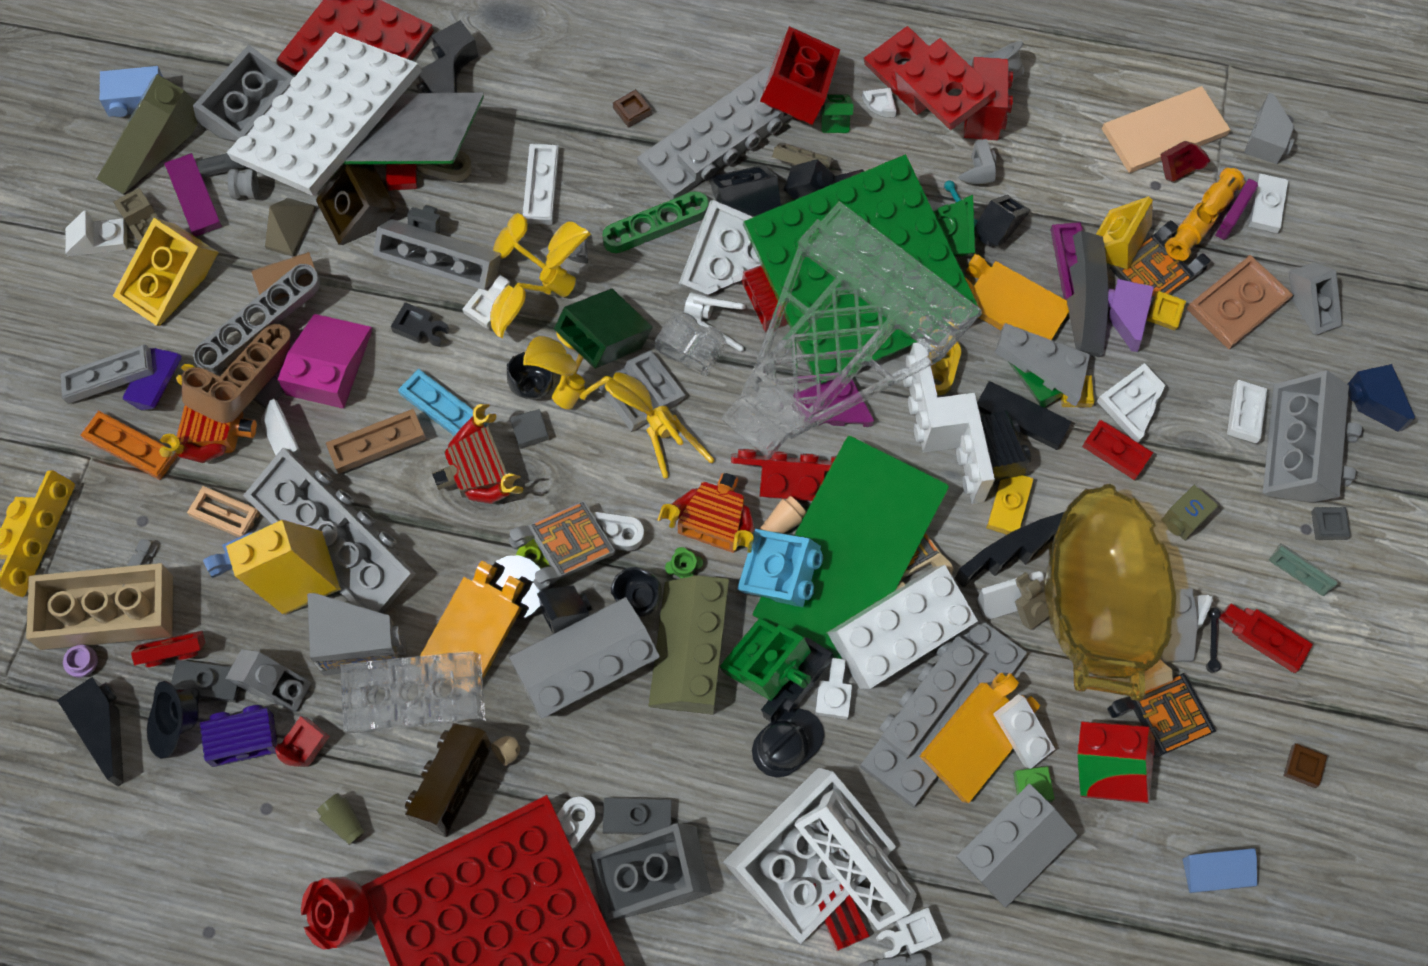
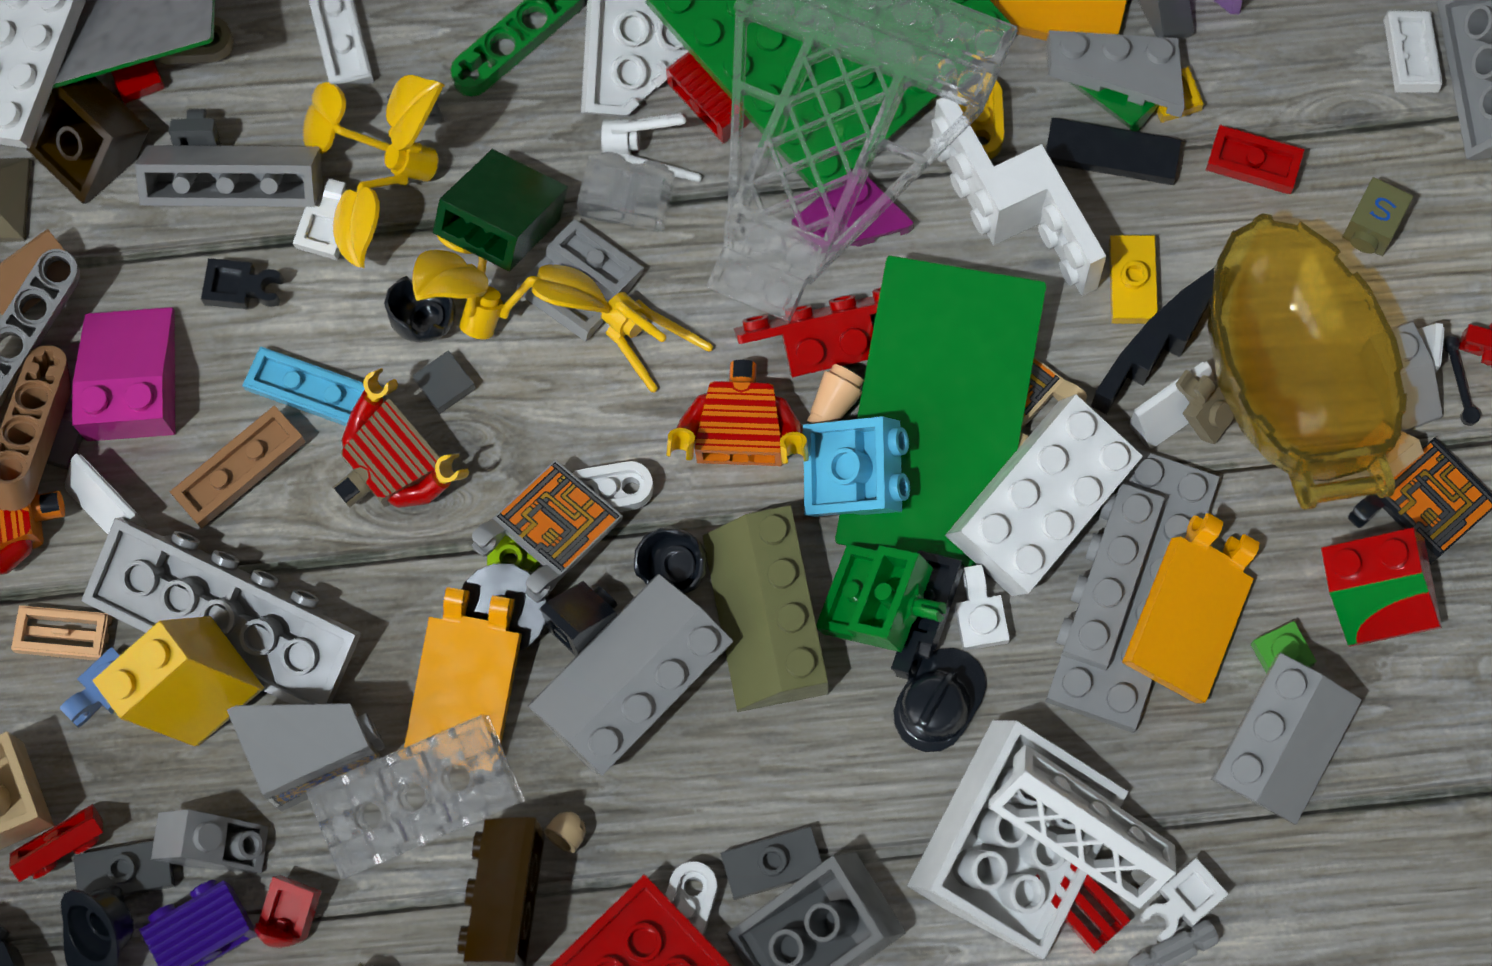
camera: 10 degrees left, 5 degrees up
bright green plate [665,547,703,579] -> none
black brick [980,410,1031,481] -> none
white plate [993,694,1055,769] -> none
white wing [1097,363,1165,443] -> none

